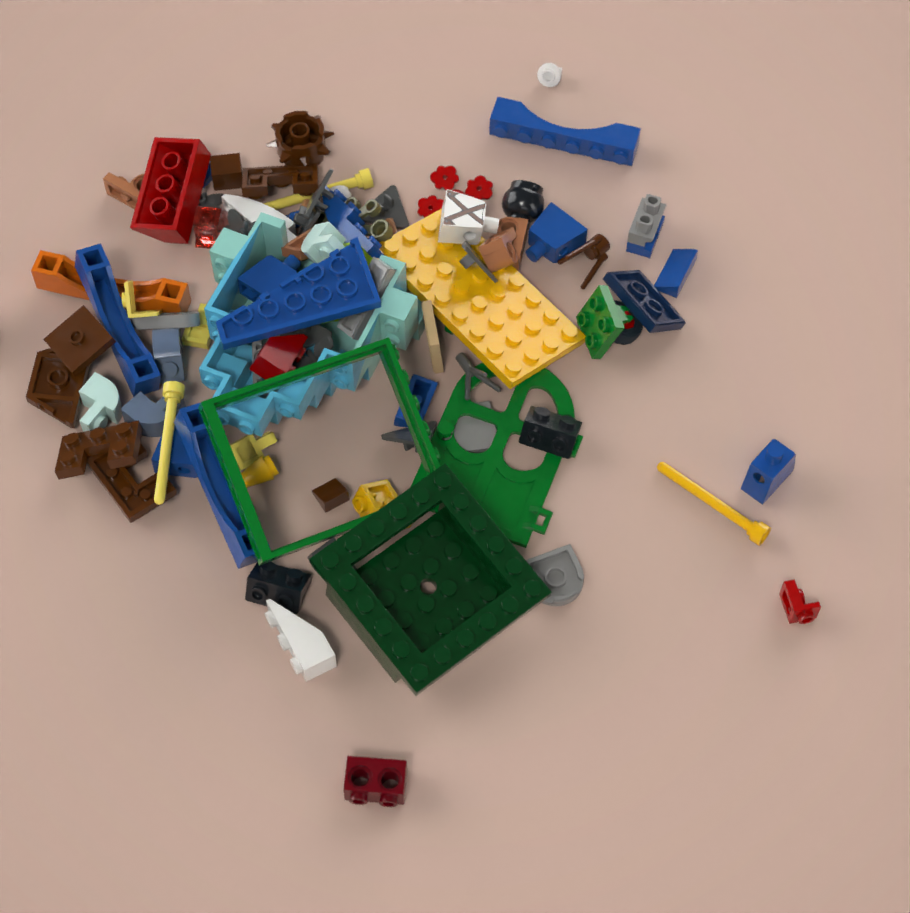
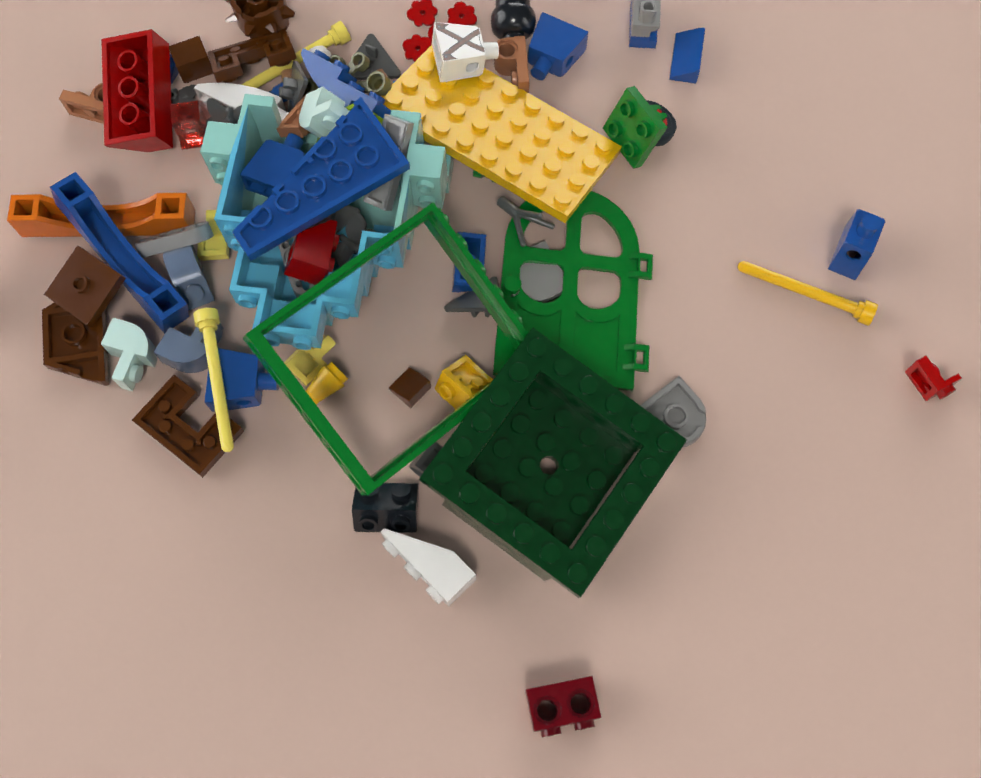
camera: 15 degrees left, 10 degrees up
reddish brown plate [55,420,143,480] -> none
light yellow bracket [122,280,162,318] -> none
blue arch [174,402,271,569] -> none
dark grey piece [304,168,334,219] -> none
tan tile [421,300,444,374] -> none
dark grey piece [459,241,498,283] -> none
nougat plate [478,227,517,272] -> none
black bracket [519,406,582,459] -> none
reddish brown plant [558,234,610,289] -> none
dark blue tile [603,270,686,333] -> none

